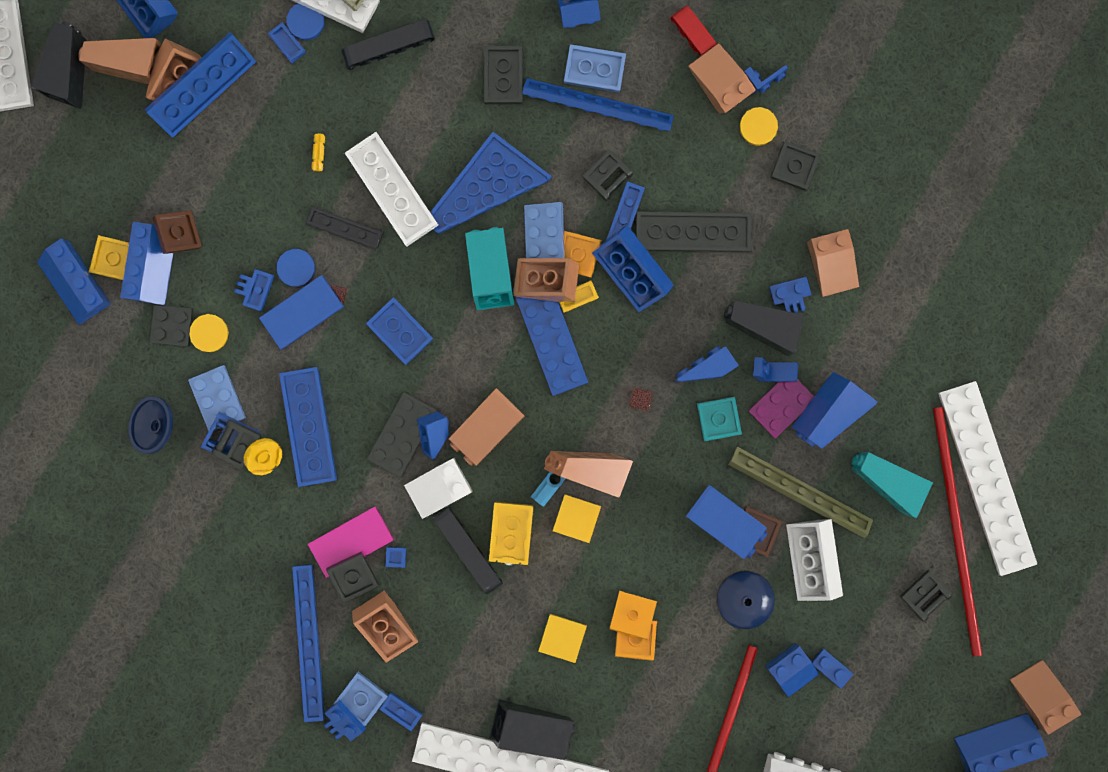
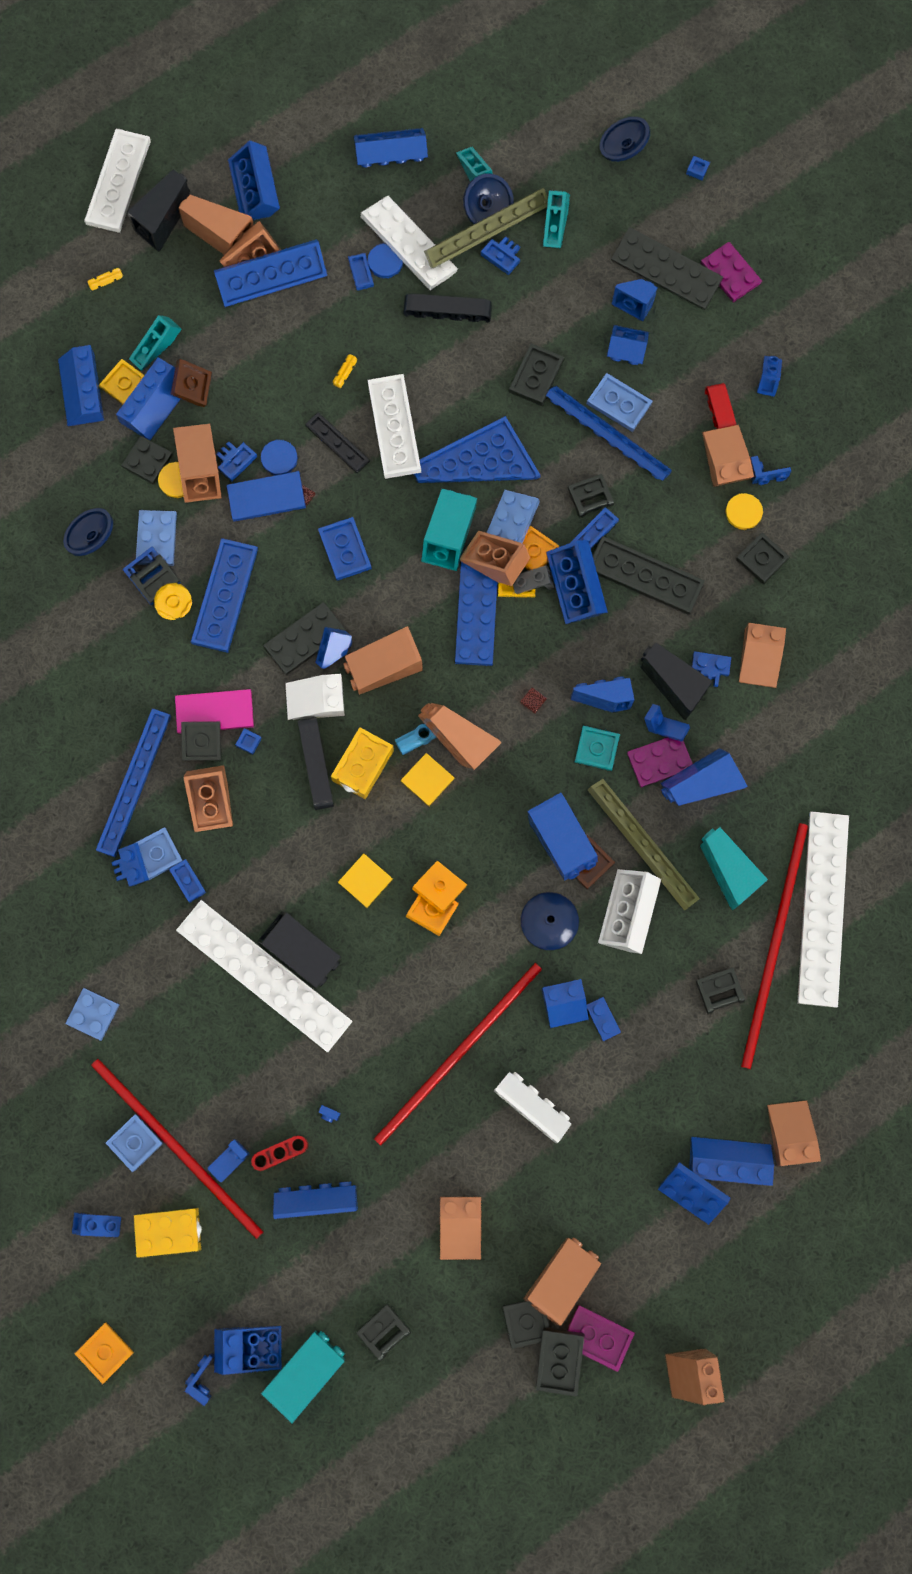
camera: 20 degrees right, 10 degrees down
none -> yellow axle [88,268,123,290]
none -> teal slope [129,315,181,371]
none -> nougat slope [173,424,221,503]
none -> dark grey bracket [513,566,556,594]

